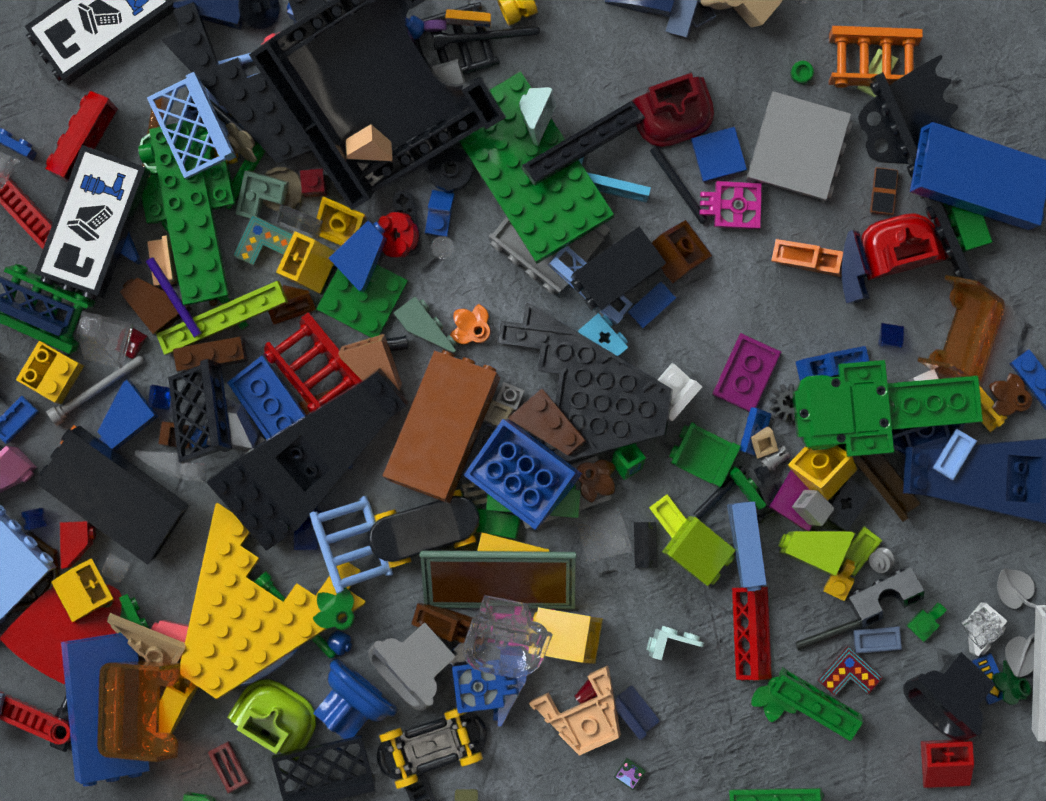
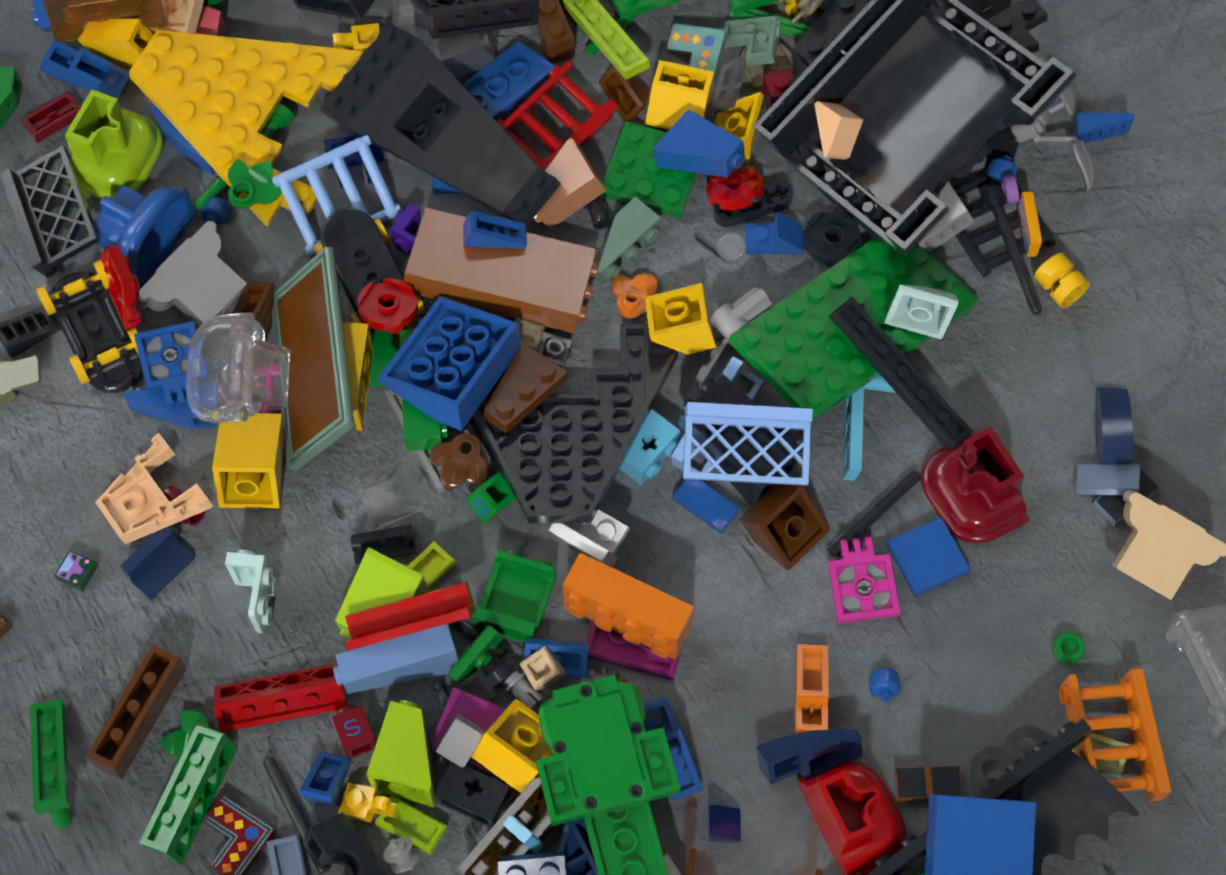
camera: 80 degrees right, 20 degrees down
light grey panel [746,91,852,203] -> none
none -> blue slope [40,39,130,97]
none -> reddish brown brick [86,644,187,780]
none -> red plate [100,245,141,330]
none -> blue slope [300,751,351,808]
none -> yellow plate [332,23,380,51]
none -> dark red brick [332,705,376,759]
none -> red fence [345,581,476,651]
none -> red plate [357,278,418,334]
none -> dark purple bracket [391,203,422,253]
none -> blue slope [463,210,527,249]
none -> medium azure tile [503,816,543,854]
none -> orange brick [562,553,694,660]
none -> yellow slope [645,283,716,355]
none -> light blue fence [683,402,813,486]
none -> light grey piece [710,287,772,341]
none -> blue piece [869,667,901,702]

